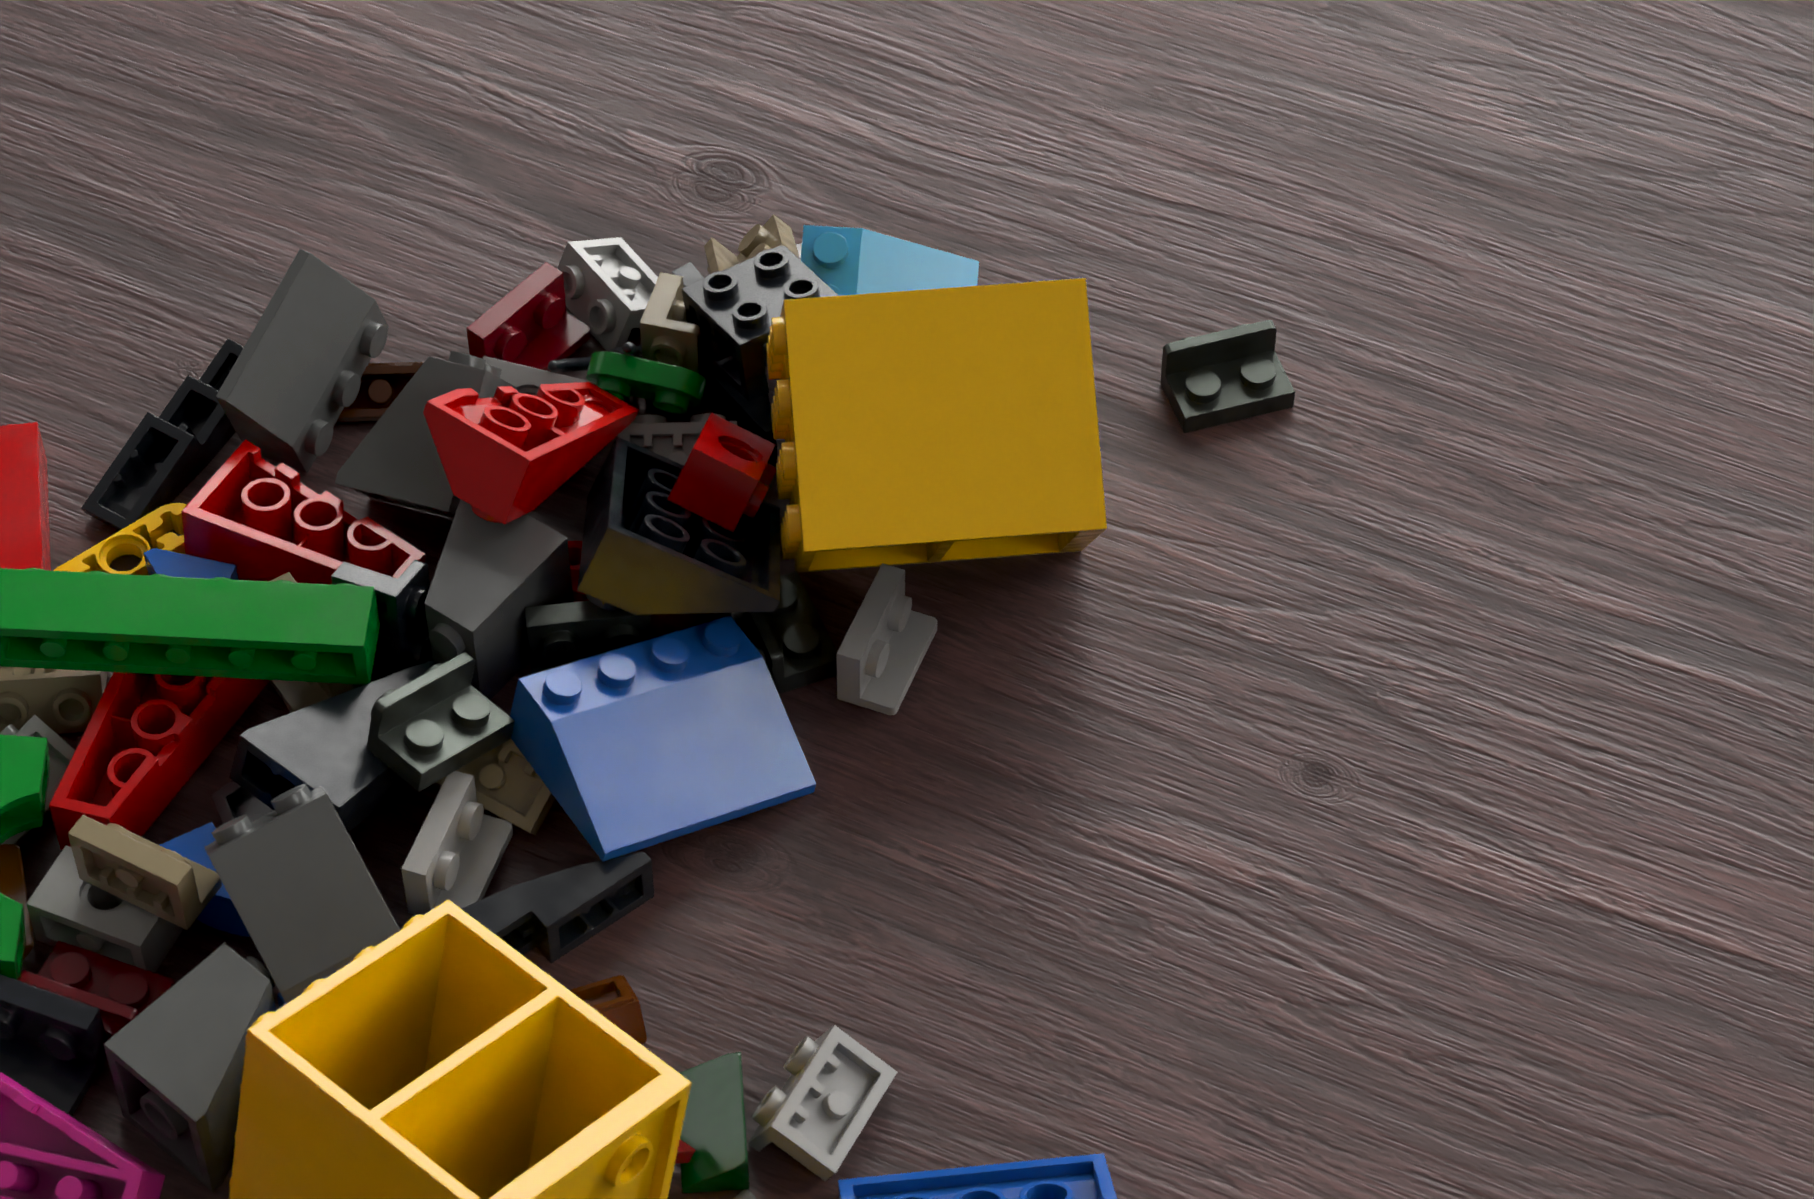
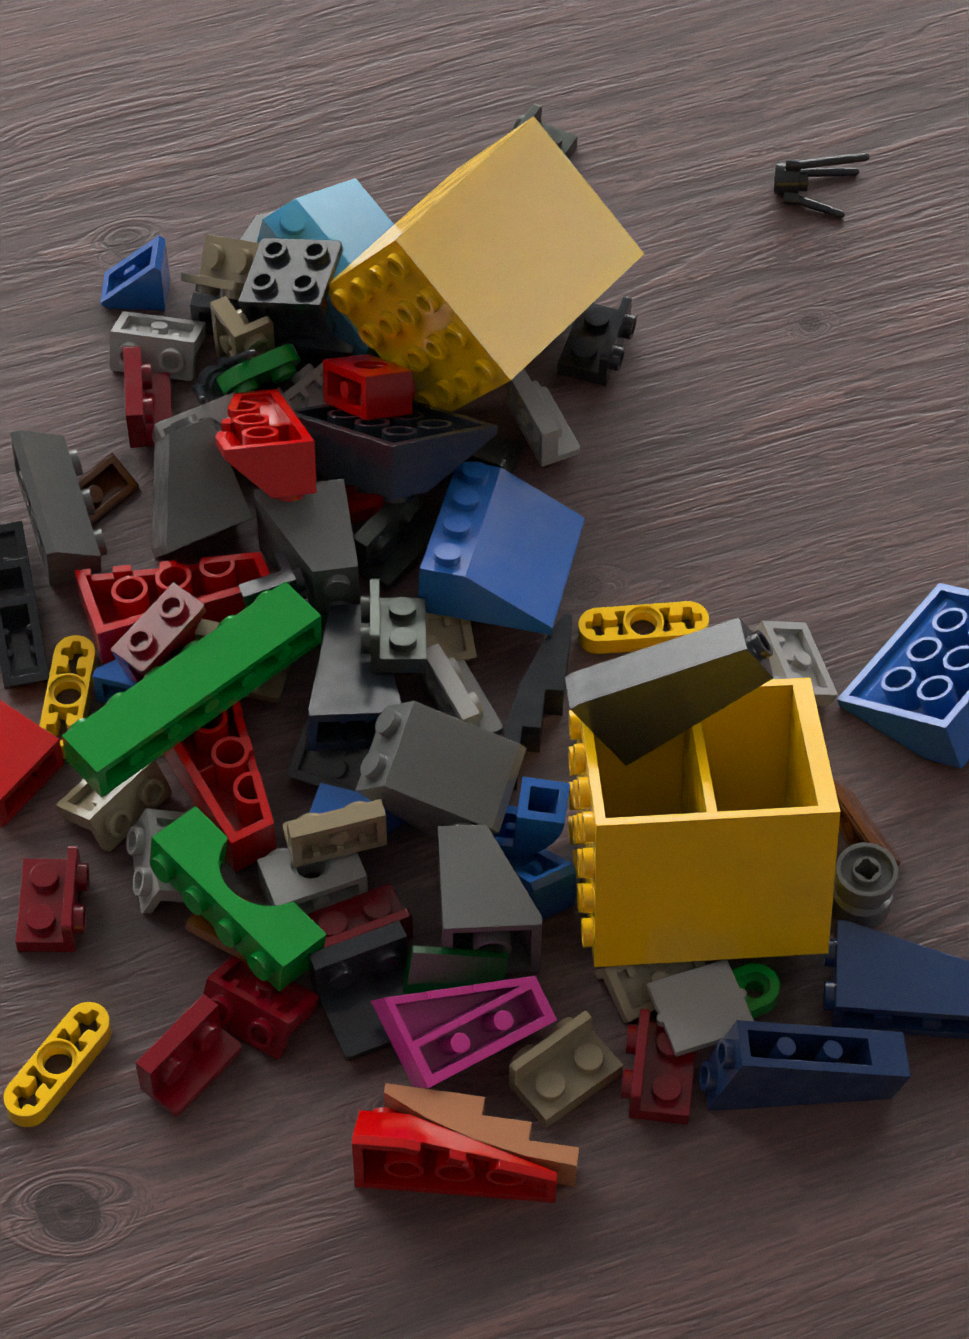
camera: 45 degrees left, 5 degrees up
none -> blue slope [100,235,170,311]
none -> bracket [110,582,206,683]
none -> dark green slope [402,946,509,995]
none -> black bracket [557,296,637,386]
none -> slope [565,617,774,766]
none -> yellow beam [578,601,709,654]
none -> black plant [774,153,870,218]

